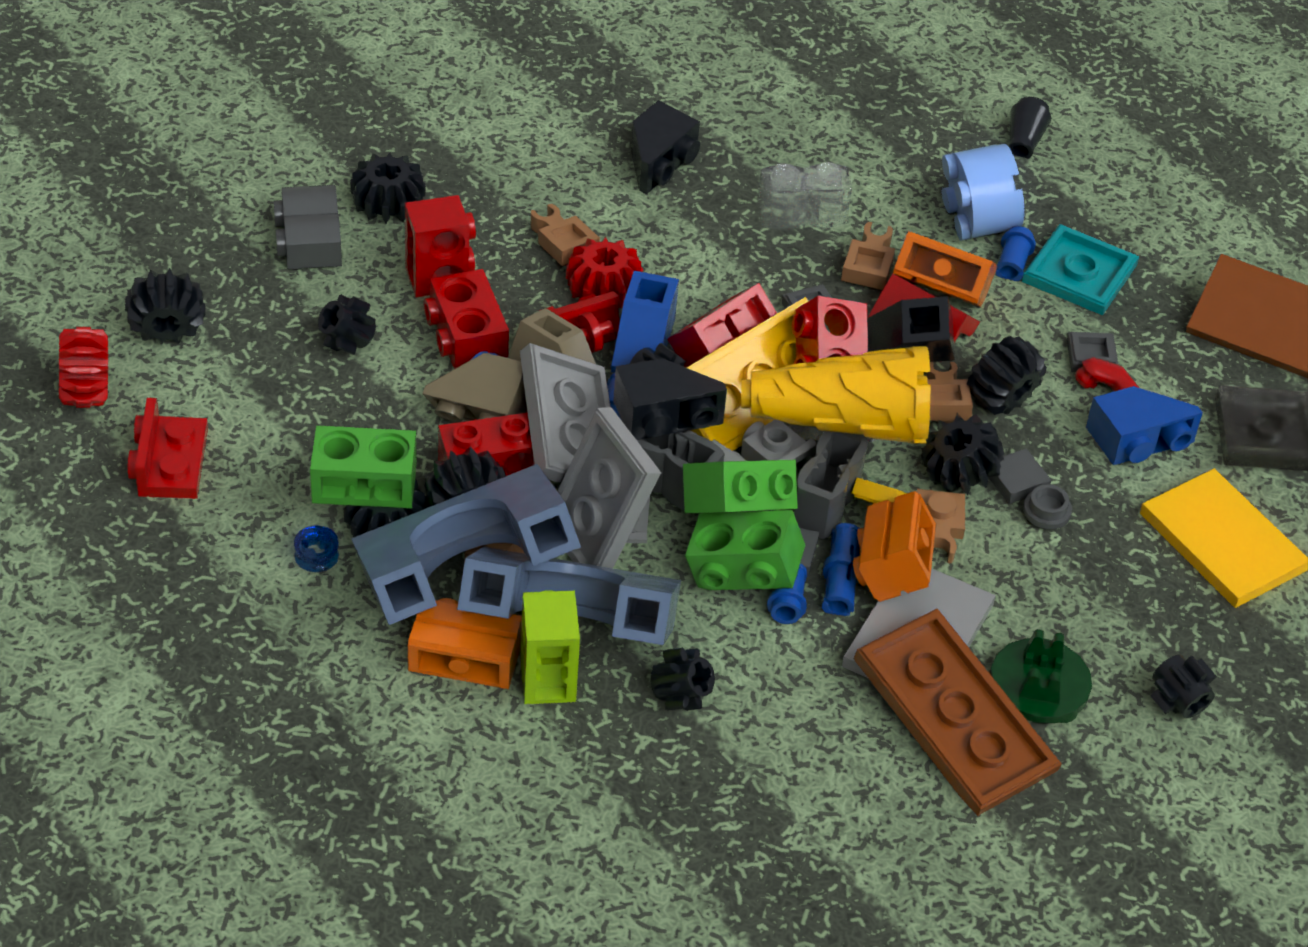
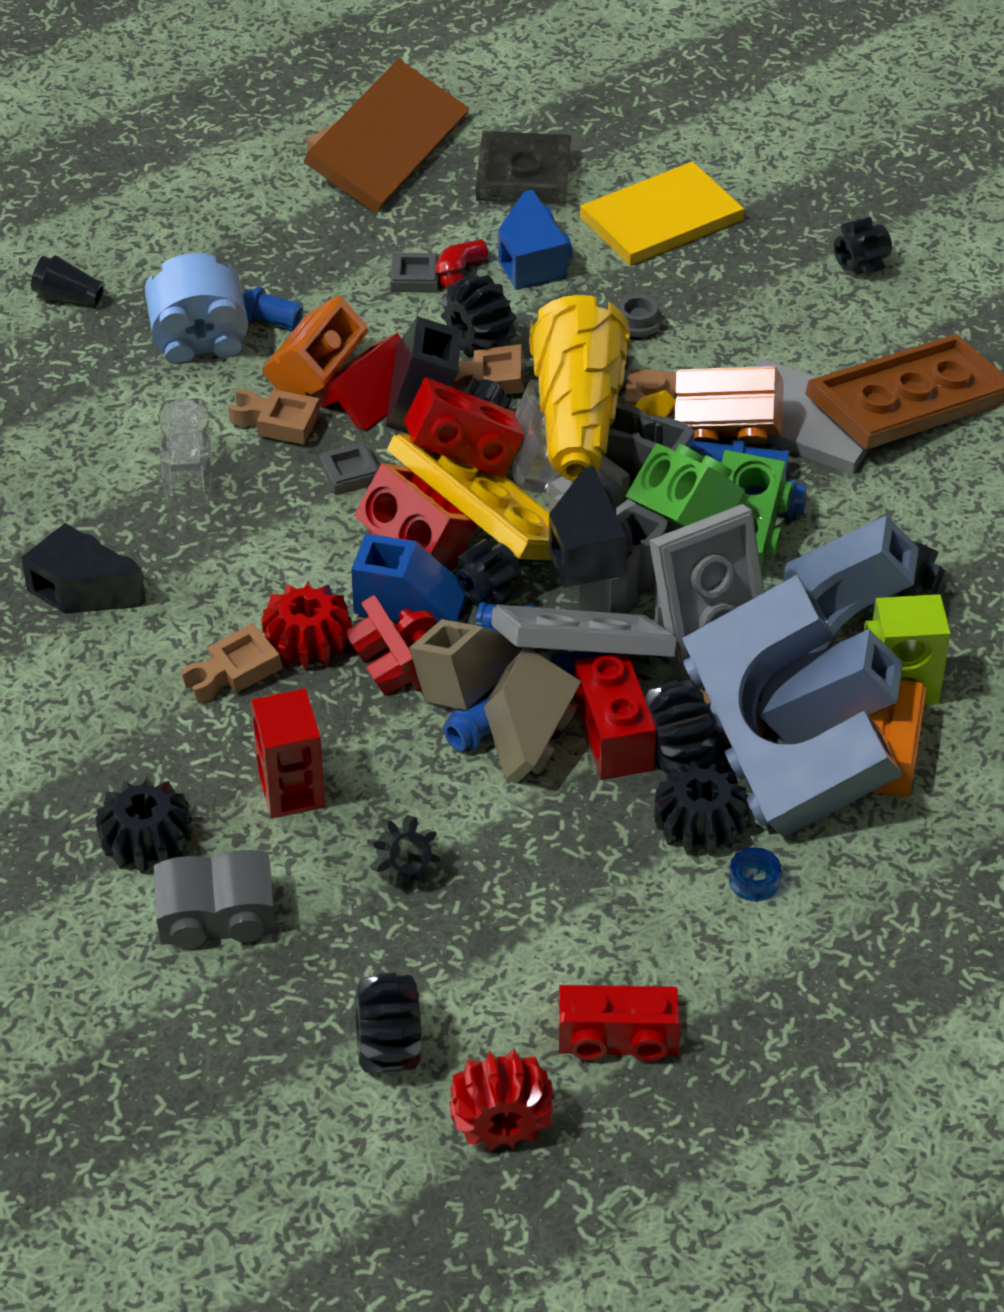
camera: 85 degrees left, 0 degrees up
bright green brick [310,426,417,508] -> none
red brick [423,269,509,369] -> none
dark green plate [990,629,1092,723] -> none
teal tile [1022,224,1139,315] -> none

